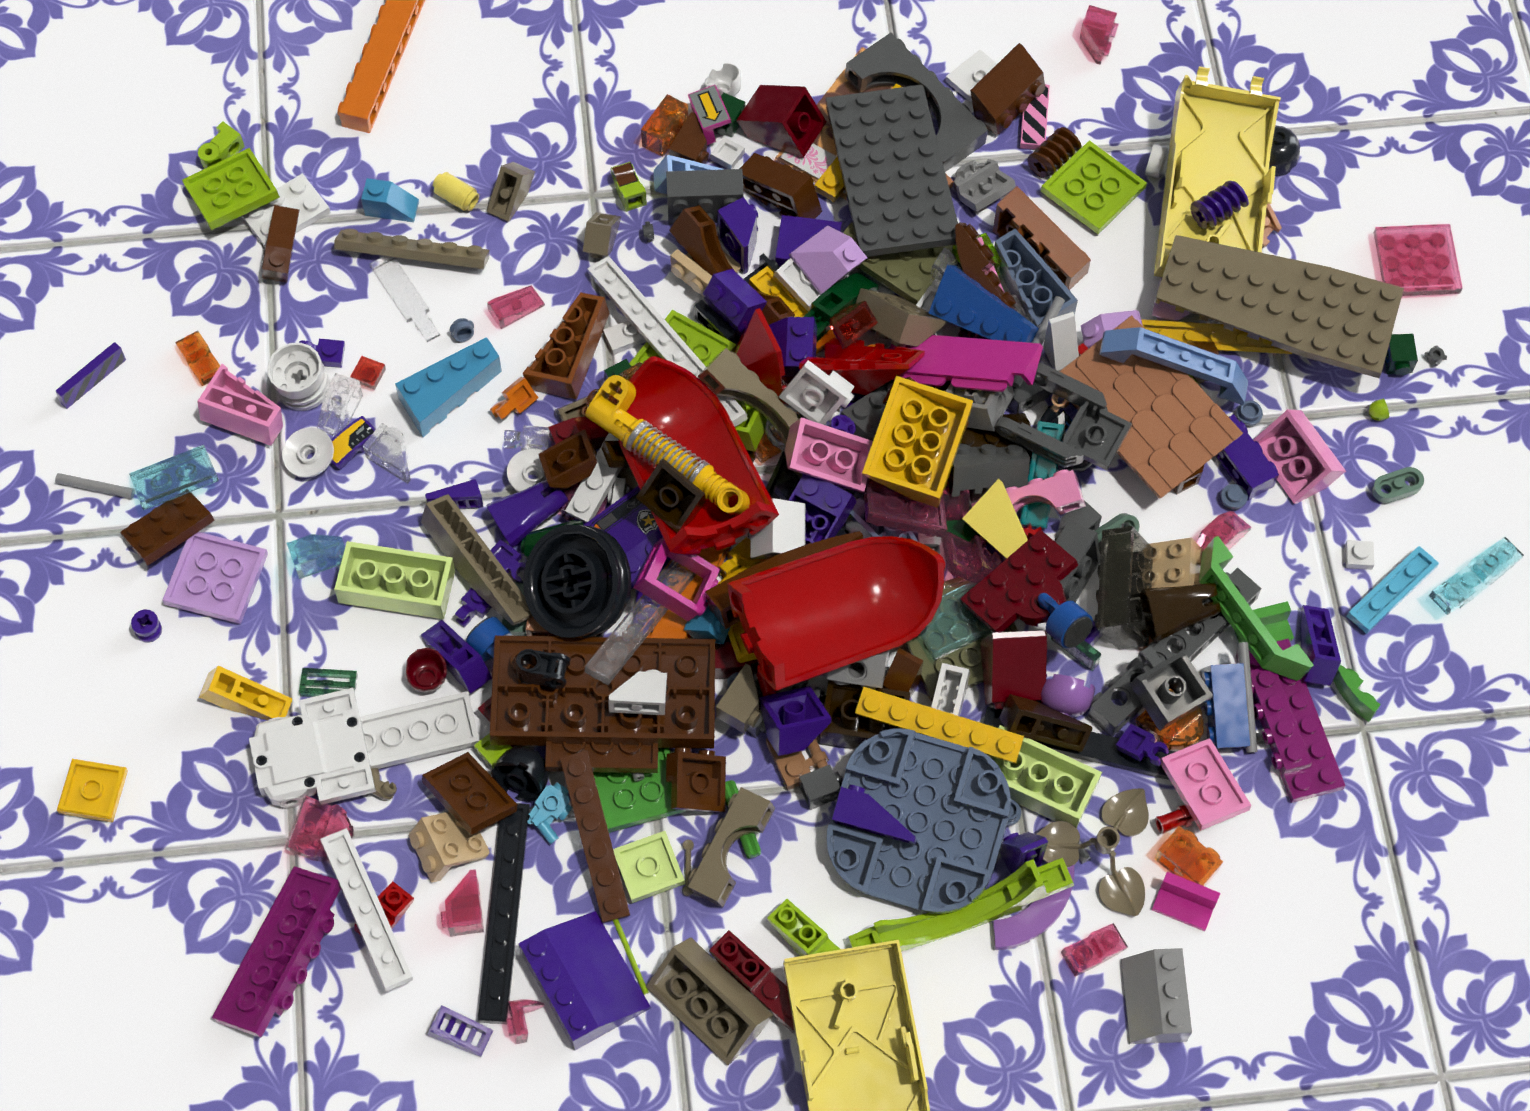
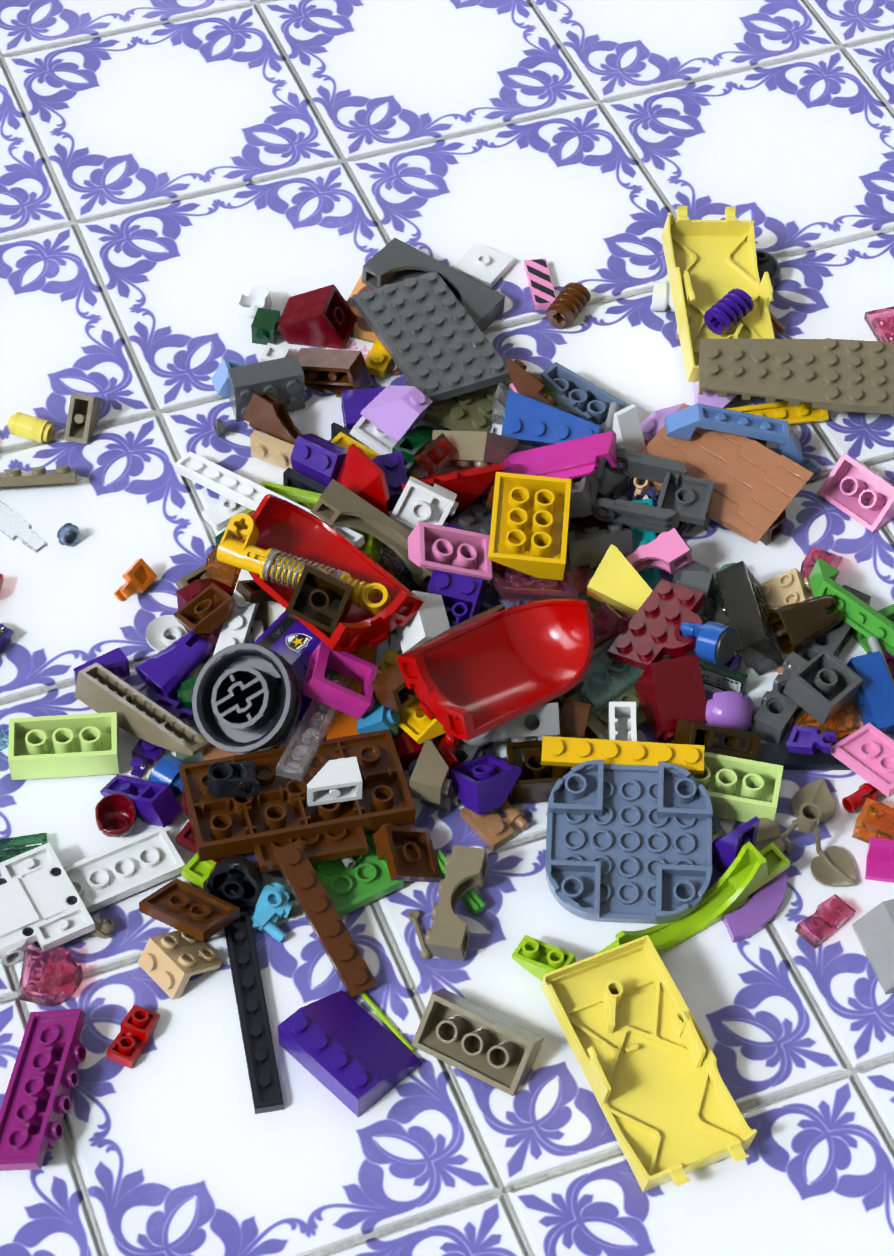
camera: 15 degrees left, 15 degrees down
white plate [320,828,413,992] -> none
clear slope [363,423,411,484] -> none
dark azure wedge [395,337,502,437] -> none
slope [427,1005,494,1057] -> none
clear pink slope [441,869,484,937] -> none
clear pink slope [487,285,545,329] -> none
clear plate [503,425,549,451] -> none
clear pink plate [506,999,545,1044] -> none
dark orange wedge [522,292,610,400] -> none
dark tan slope [583,212,621,258] -> none
lime leg [610,162,647,212] -> none
yellowish green plate [613,831,685,903] -> none
clear orange brick [641,94,689,157] -> none
reddish brown slope [669,112,709,164] -> none
panel [688,85,732,145] -> none
dark red slope [709,930,795,1034] -> none
dark purple slope [717,197,759,274] -> none
dark grey brick [799,764,843,810] -> none
dark purple slope [832,784,917,845] -> none
light grey slope [954,159,1016,212] -> none
reddish brown slope [970,43,1045,135] -> none
dark orange wedge [992,186,1091,290] -> none
lime plate [1041,140,1147,234] -> none
clear pink slope [1080,5,1119,65] -> none
dark purple brick [1216,414,1279,500] -> none
sand blue plate [1221,484,1248,510] -> none

